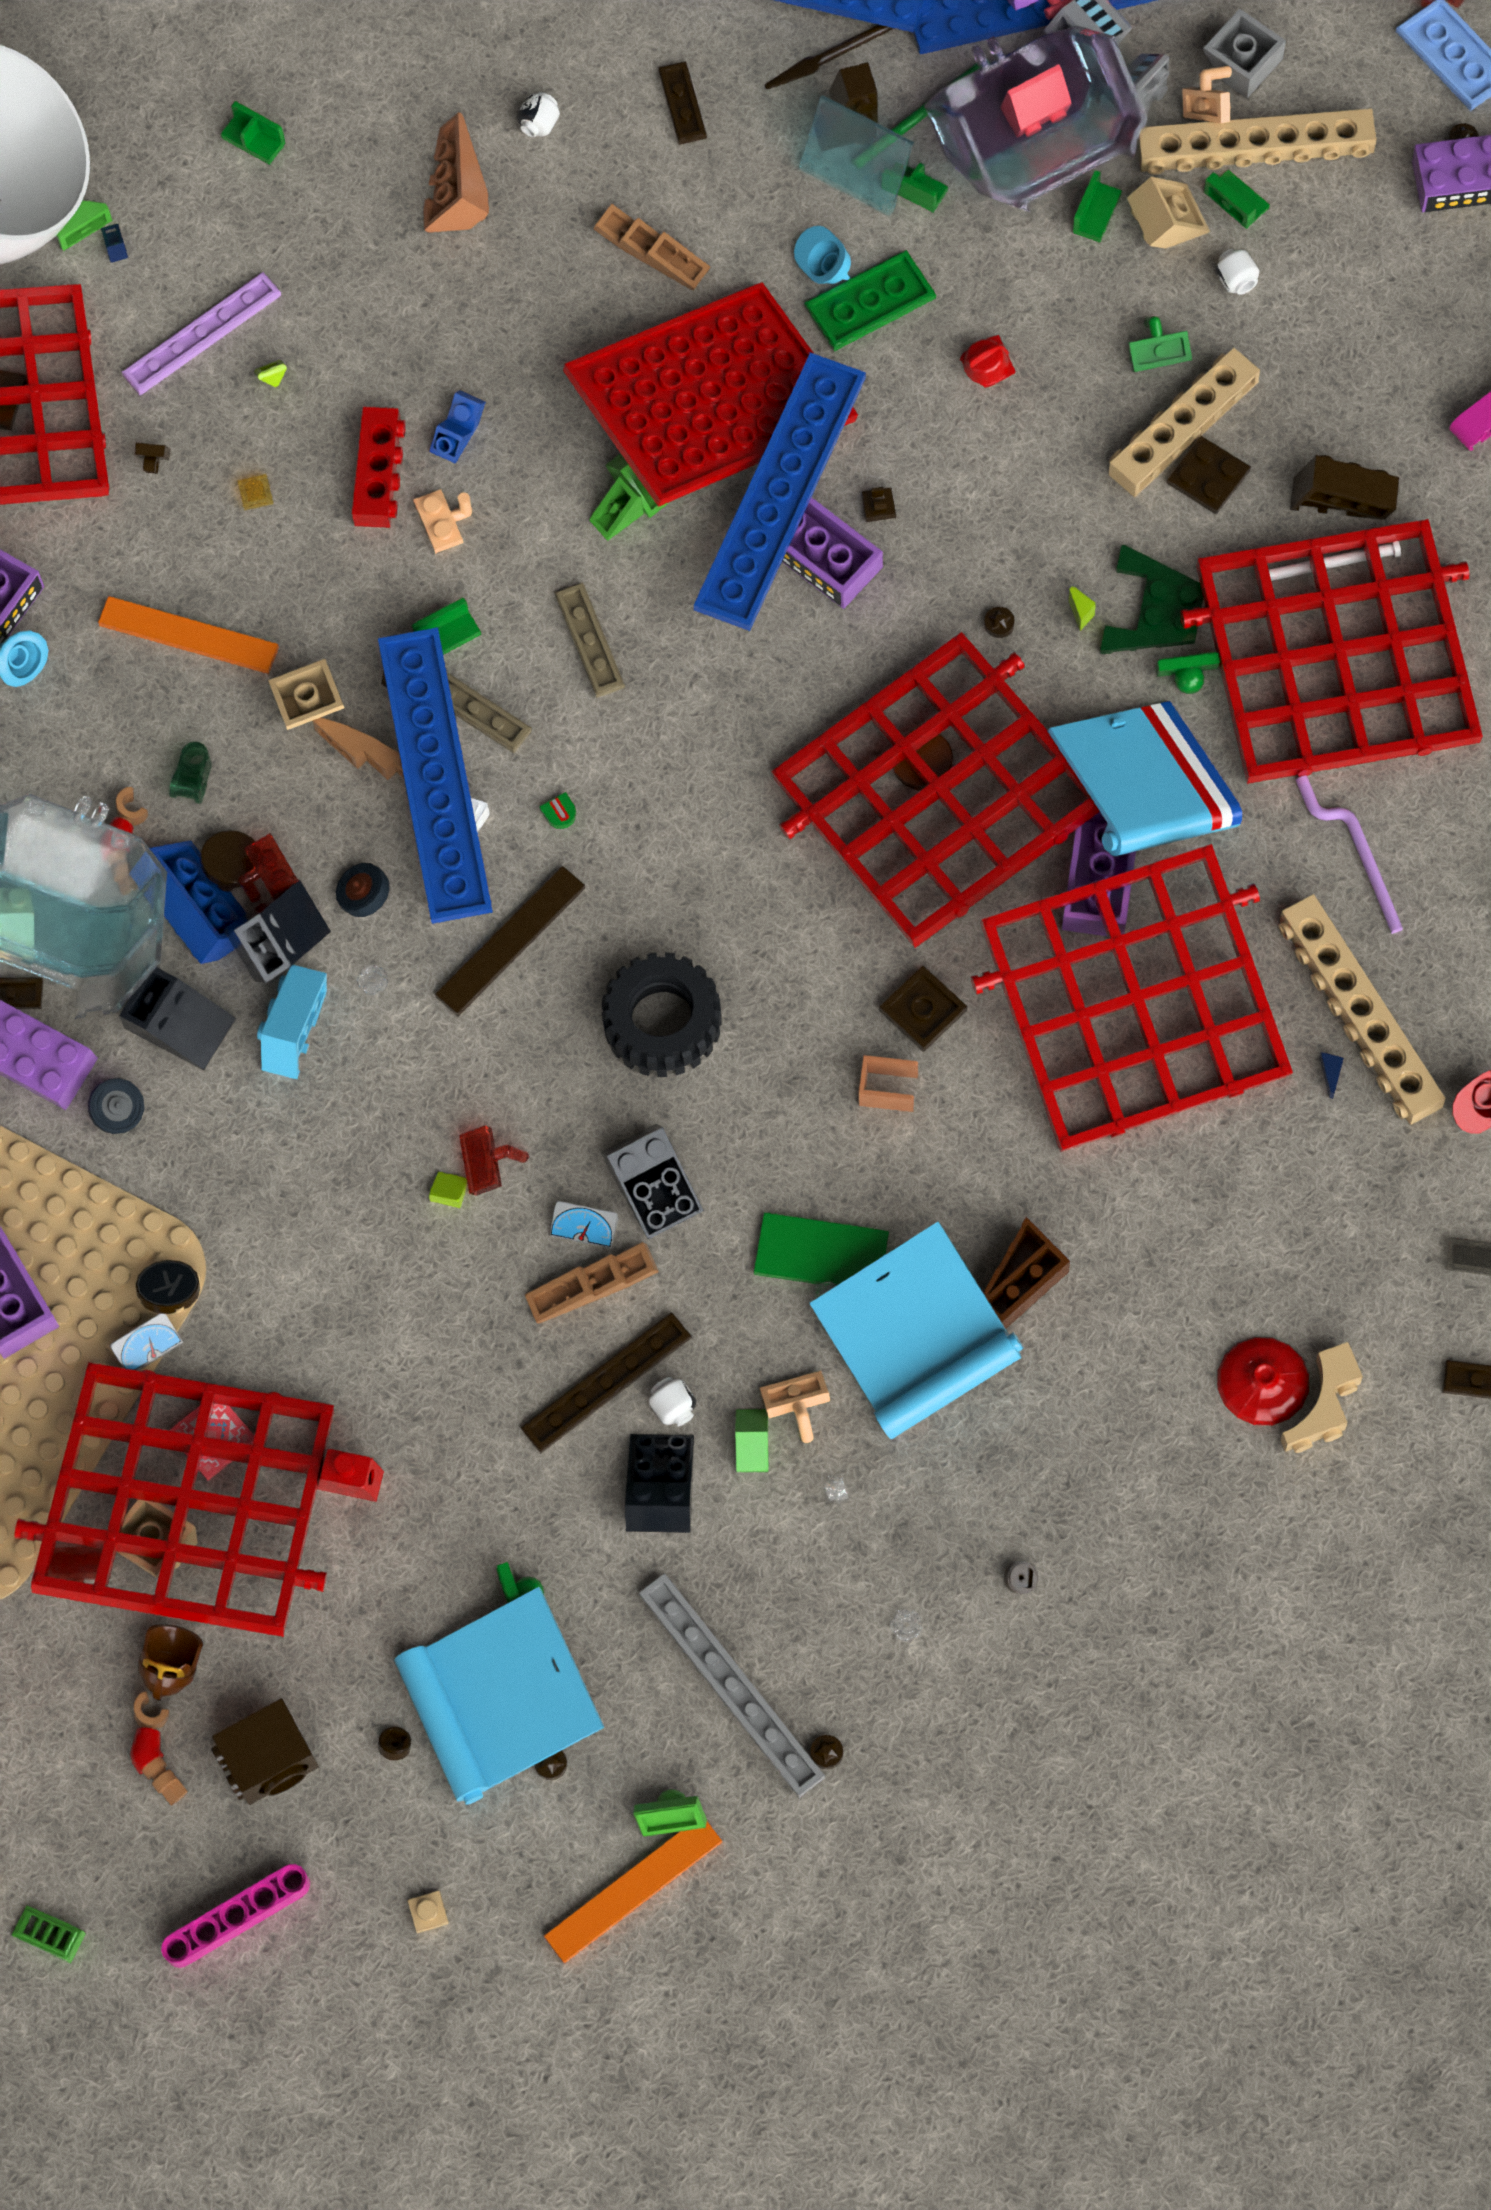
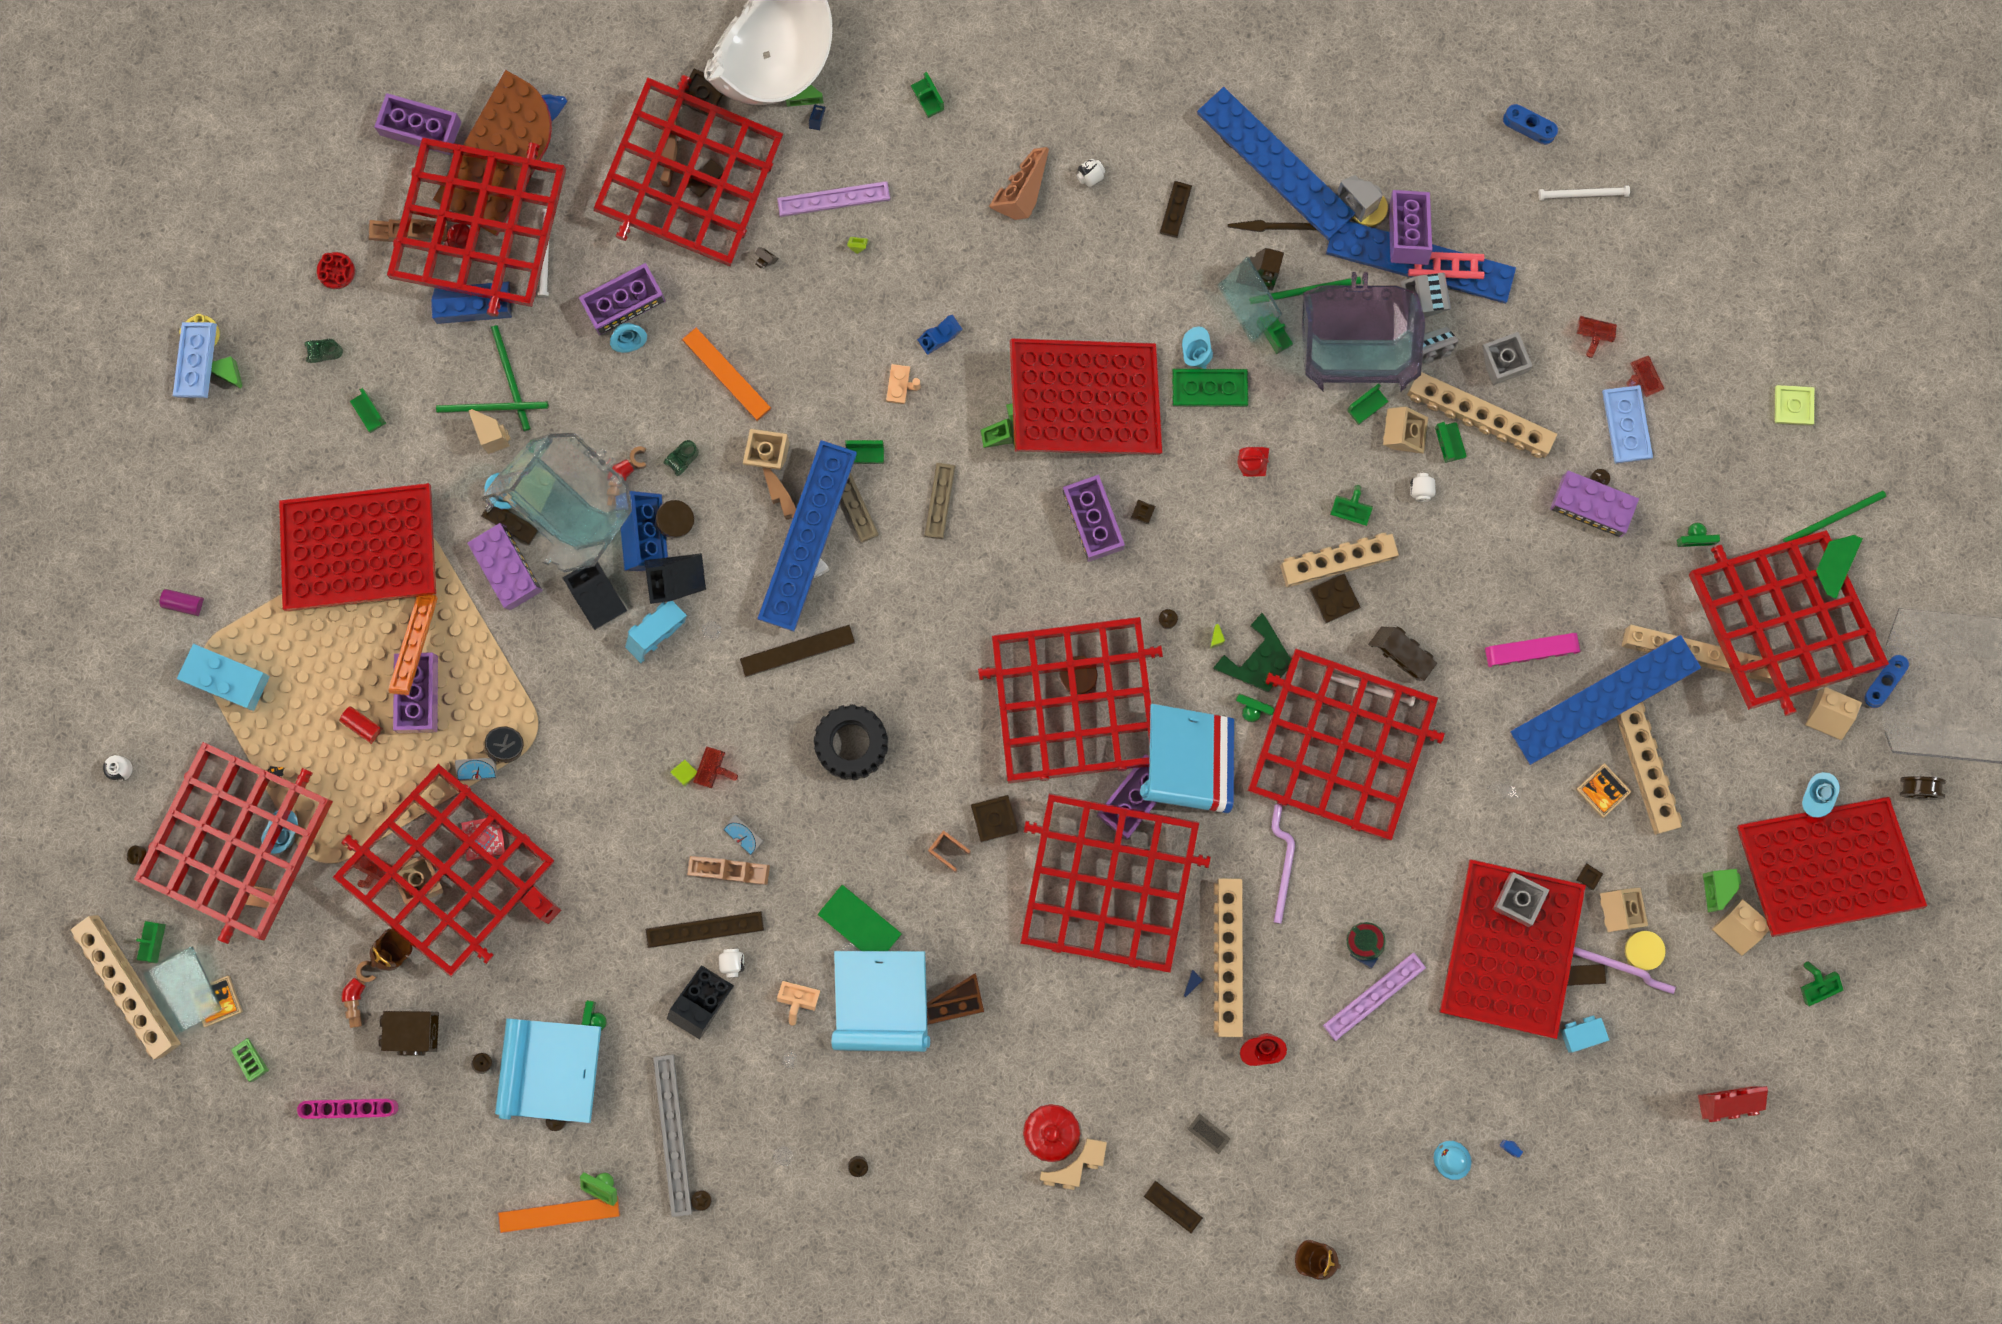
camera: 25 degrees right, 10 degrees up
black wheel [88,1078,145,1134] -> none
clear yellow plate [237,474,274,511] -> none
clear red plate [238,833,299,902] -> none
black wheel [335,863,390,917] -> none
red brick [352,407,406,528] -> none
tan plate [408,1891,449,1933] -> none
green tile [540,792,576,829] -> none
medium nougat slope [593,204,711,290] -> none
black slope [601,1124,704,1240] -> none
blue plate [693,352,866,631] -> none
slope [735,1409,769,1472] -> none
coral slope [1000,64,1072,138] -> none
light nougat plate [1182,66,1232,123] -> none

